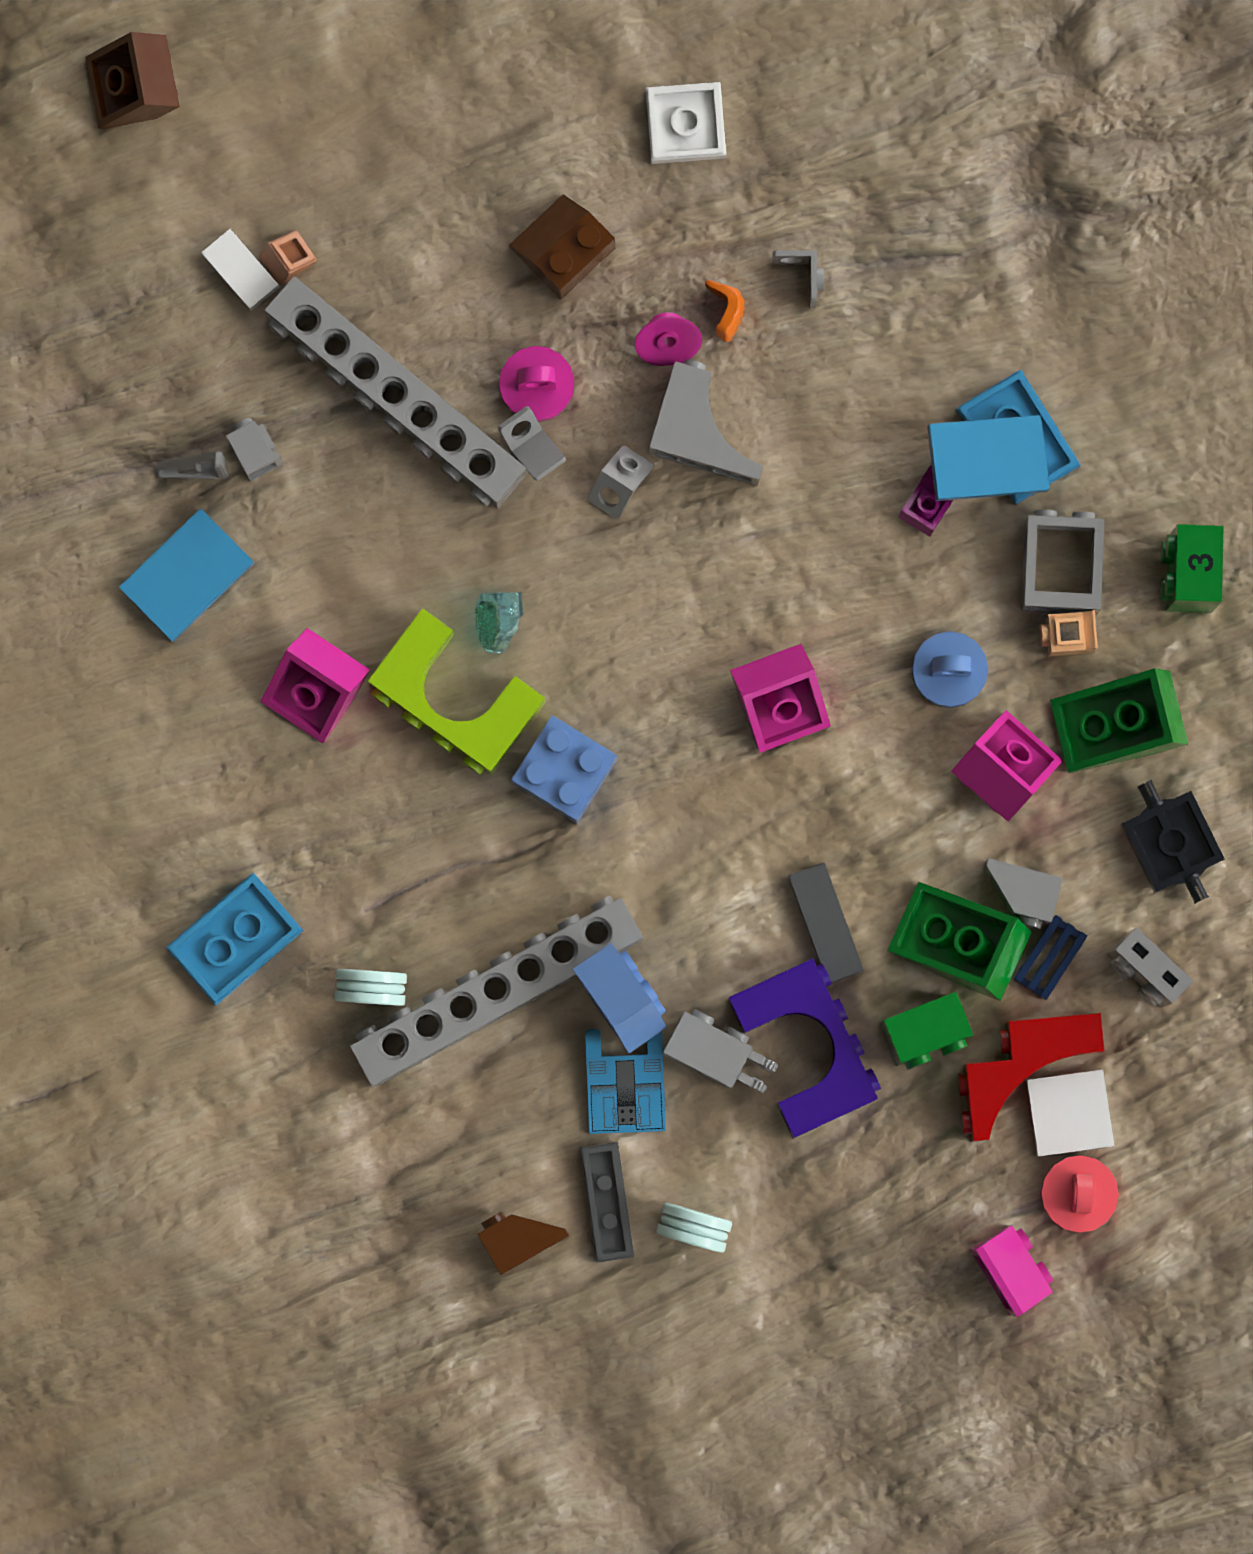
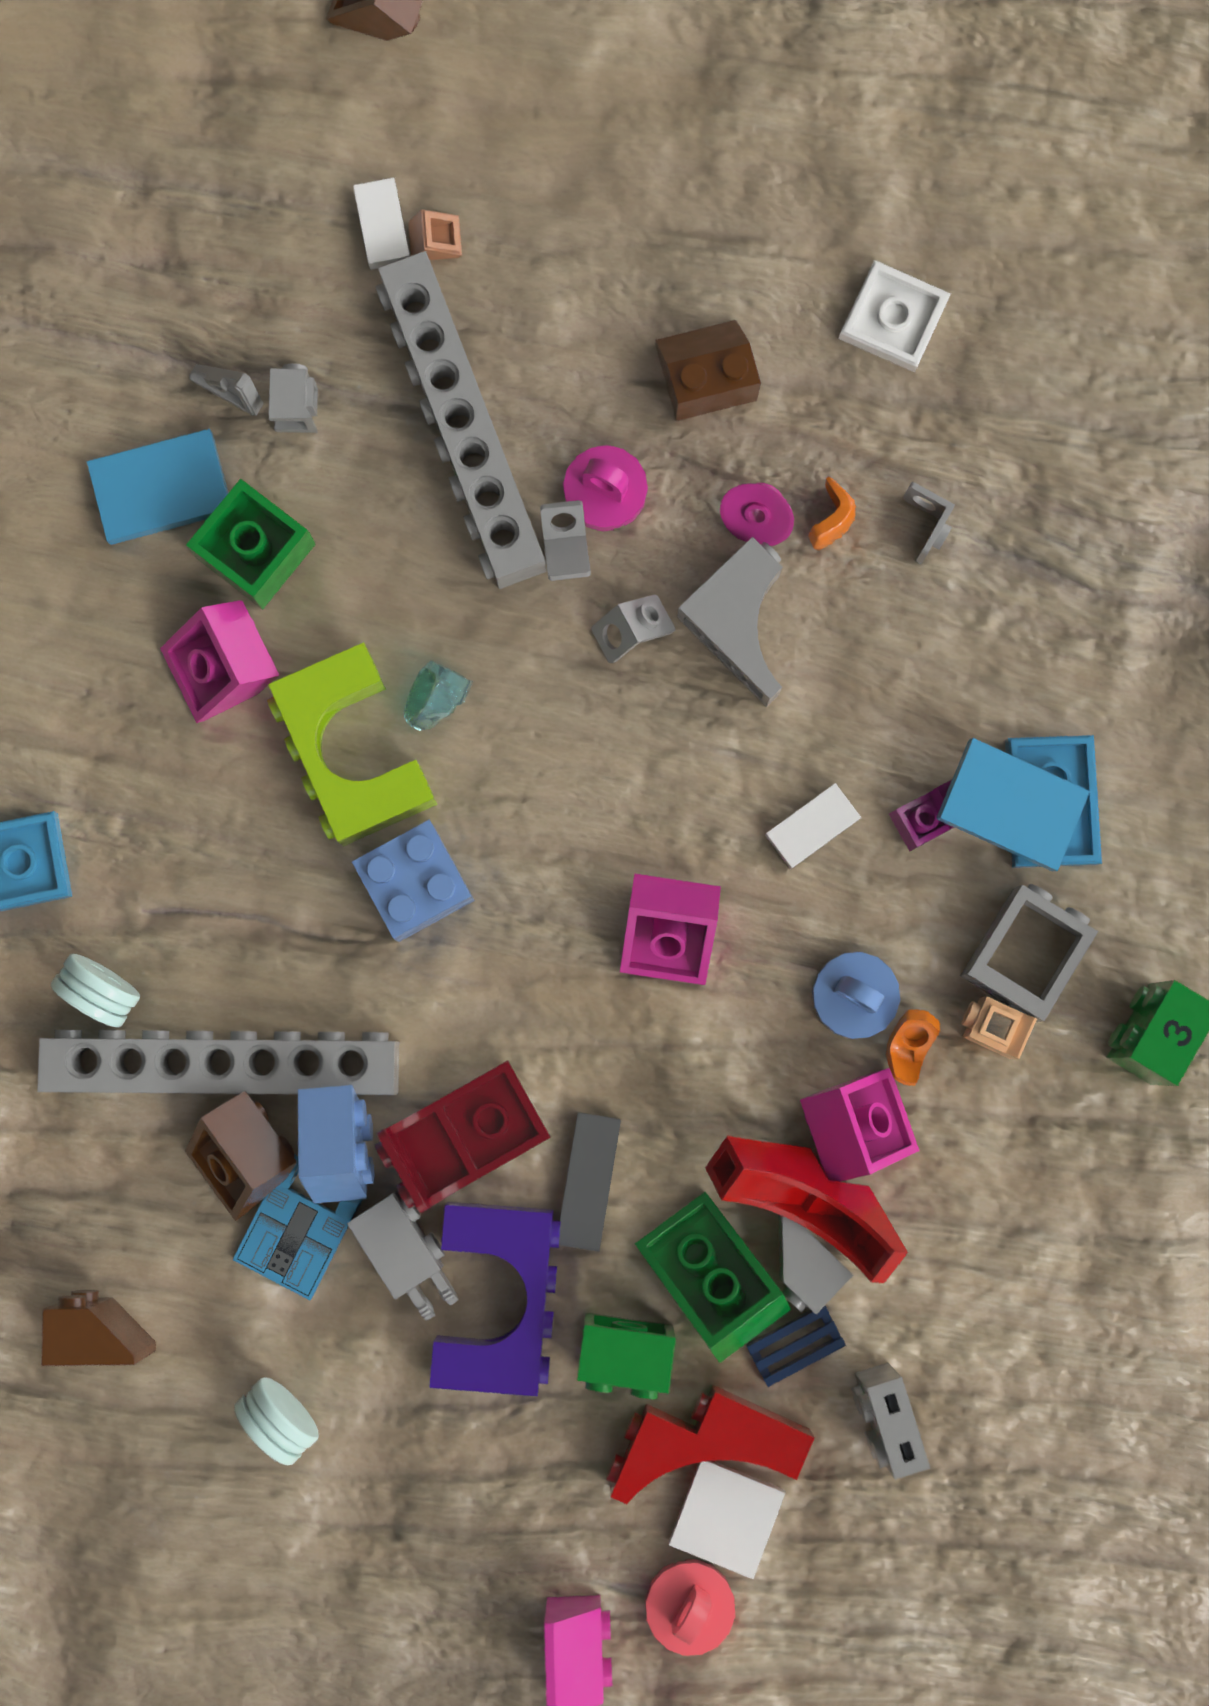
camera: 30 degrees right, 0 degrees up
dark grey tile [580,1142,634,1263] -> none
green slope [1050,668,1189,773] -> none
black plate [1121,780,1225,904] -> none
none -> slope [185,1091,297,1221]
none -> green brick [186,478,316,610]
none -> dark red bracket [375,1060,551,1213]
none -> red arch [705,1136,908,1284]
none -> white tile [765,783,861,870]
none -> orange hair [886,1009,940,1086]

